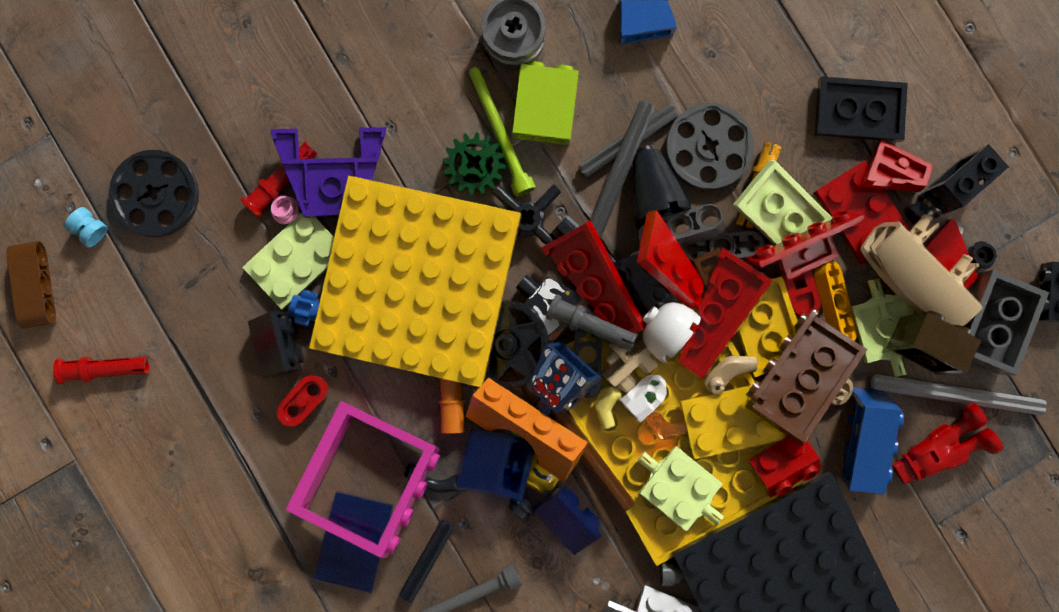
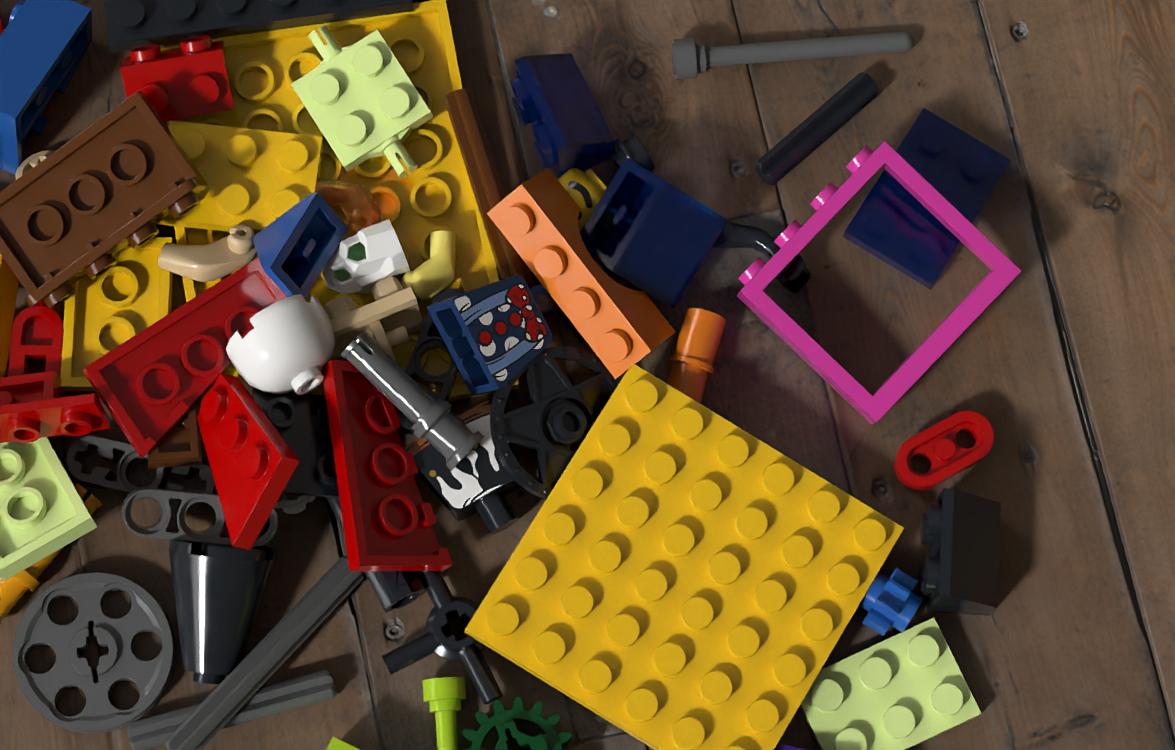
camera: 160 degrees left, 10 degrees down
none -> blue slope [252,192,348,299]

